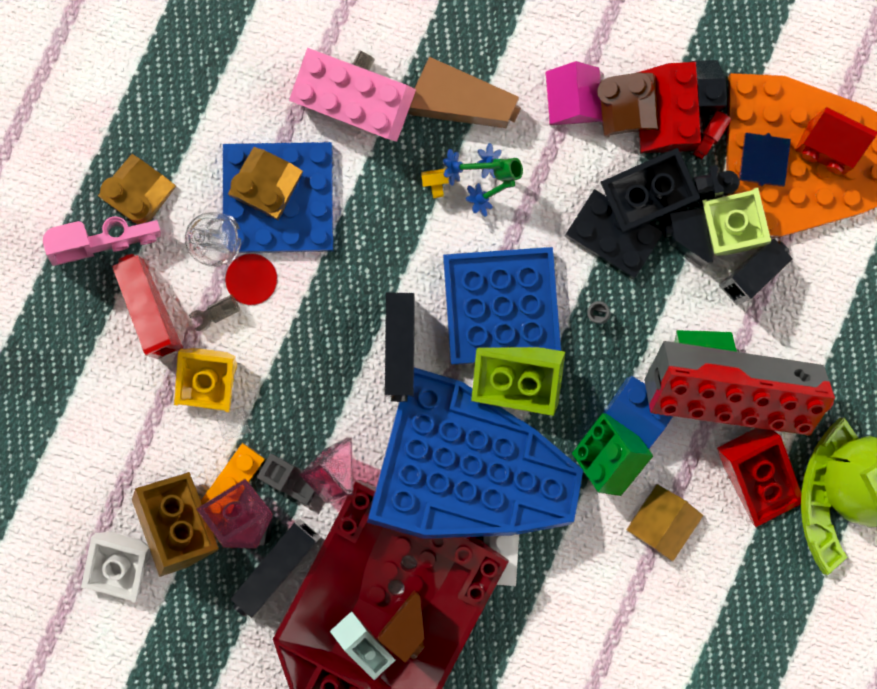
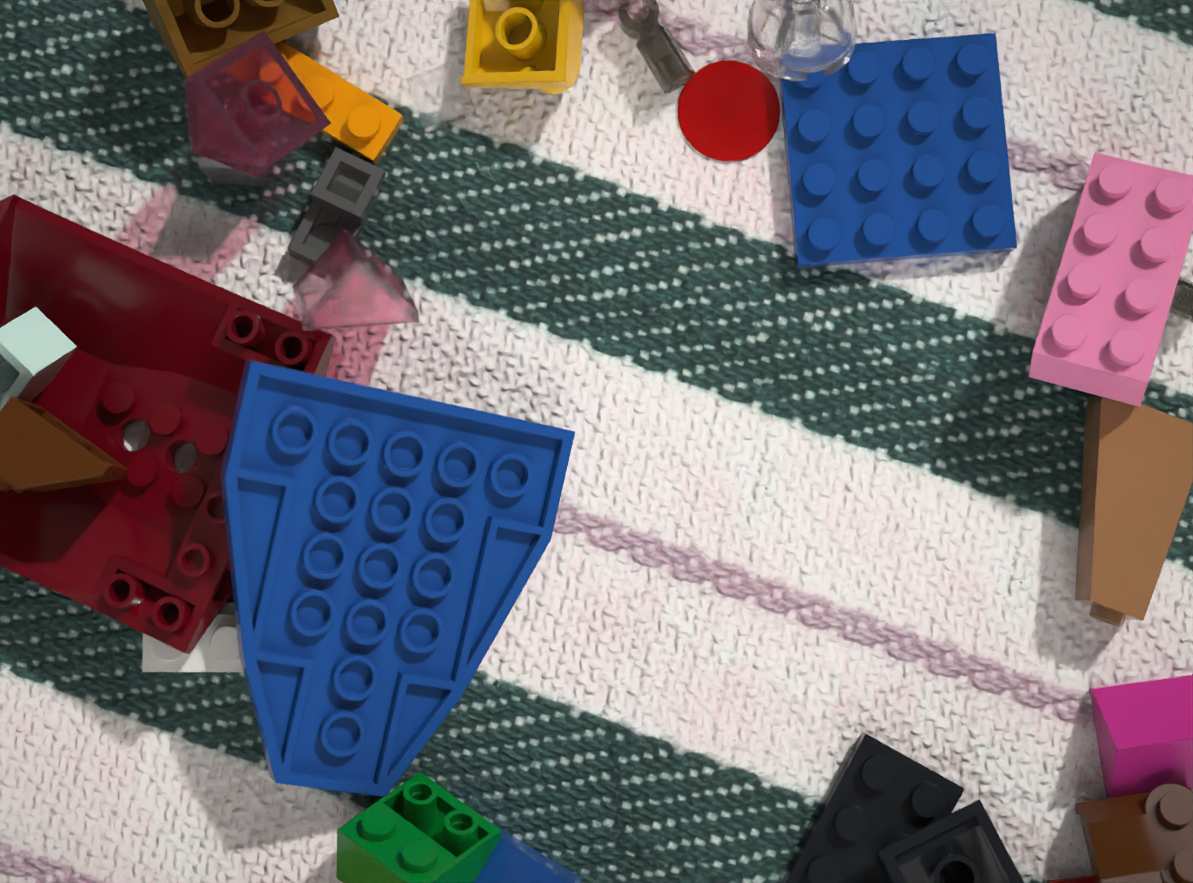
camera: 85 degrees right, 0 degrees up
pearl gold slope [228,147,303,220] -> none
black slope [230,519,321,618] -> none
black slope [385,292,415,402] -> none
yellow tile [421,168,449,198] -> none
plant [443,143,523,217] -> none
blue plate [443,247,561,365] -> none
lime slope [471,347,565,416] -> none
dark grey hinge [587,301,611,324] -> none

